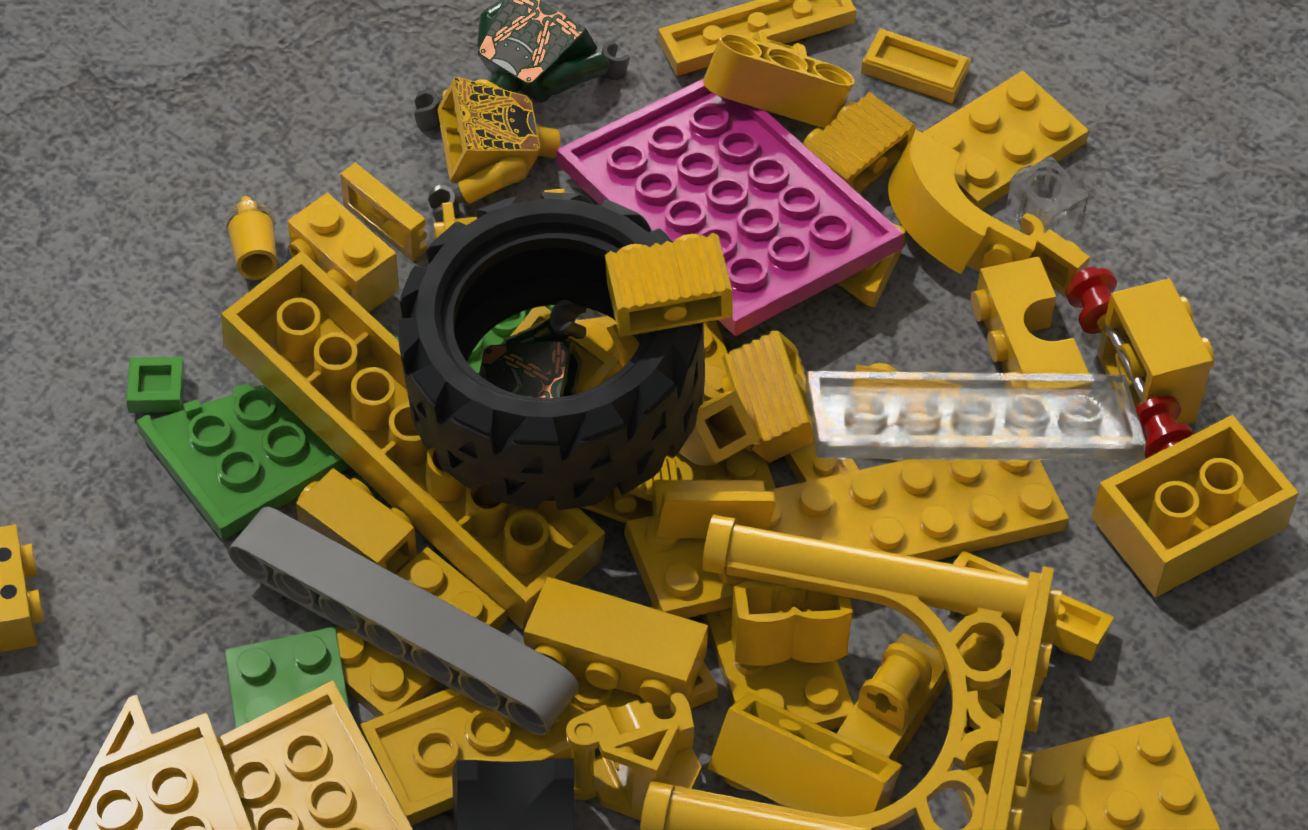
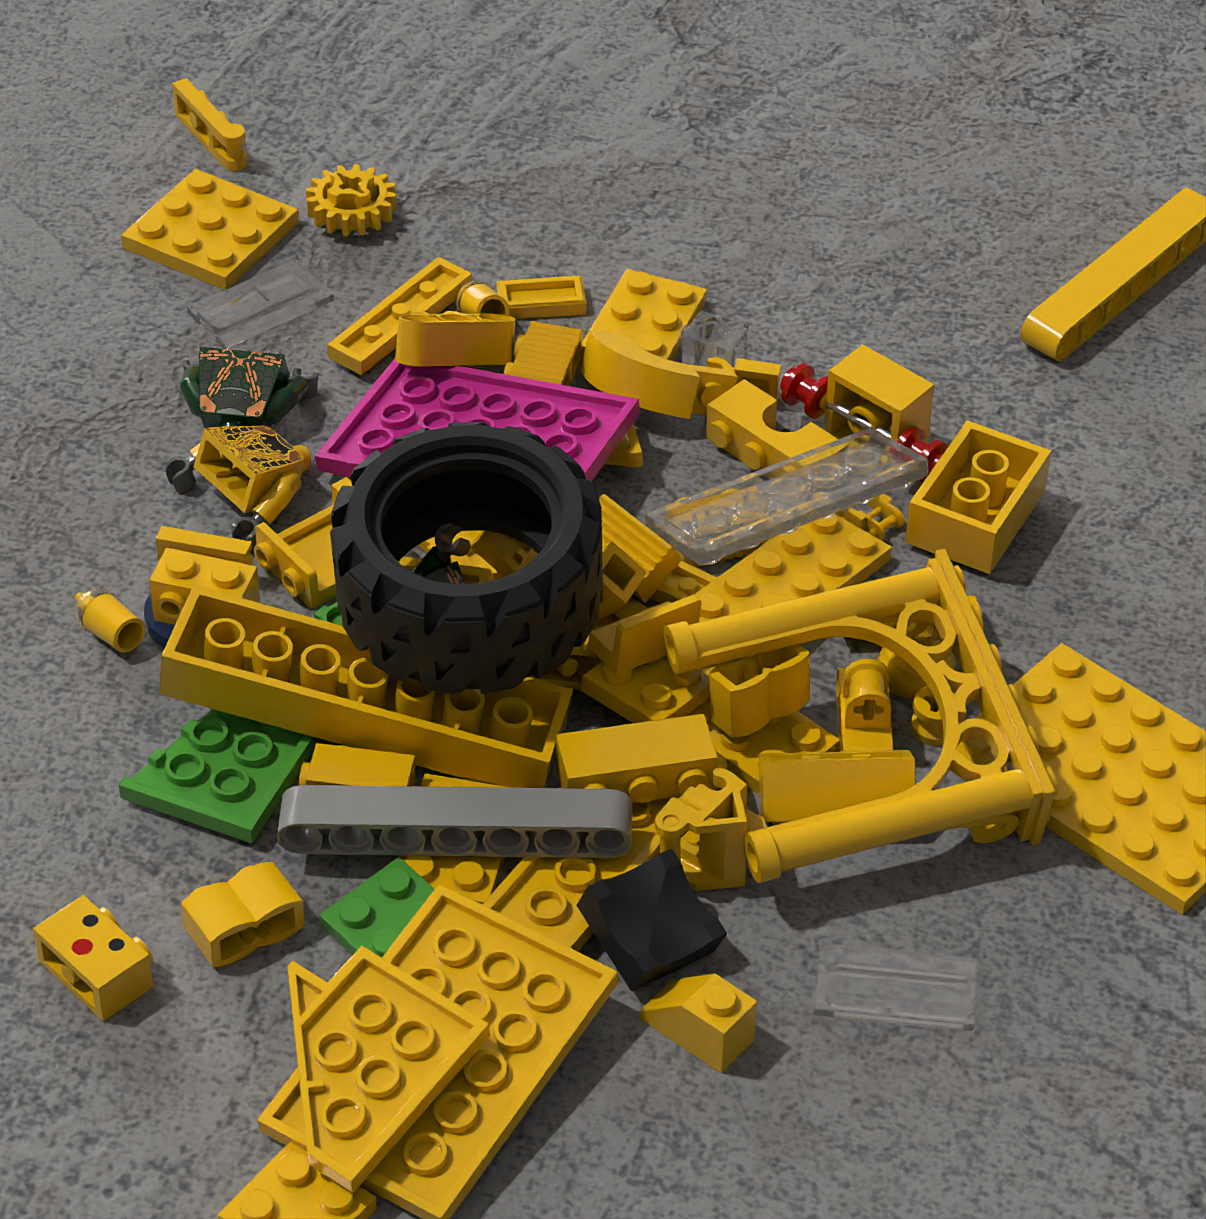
camera: 30 degrees left, 10 degrees down
bright green plate [126,357,185,413] -> none
yellow brick [605,233,733,337] -> none
none -> yellow brick [181,862,305,967]
none -> yellow piece [456,280,510,316]
none -> yellow piece [835,486,905,541]

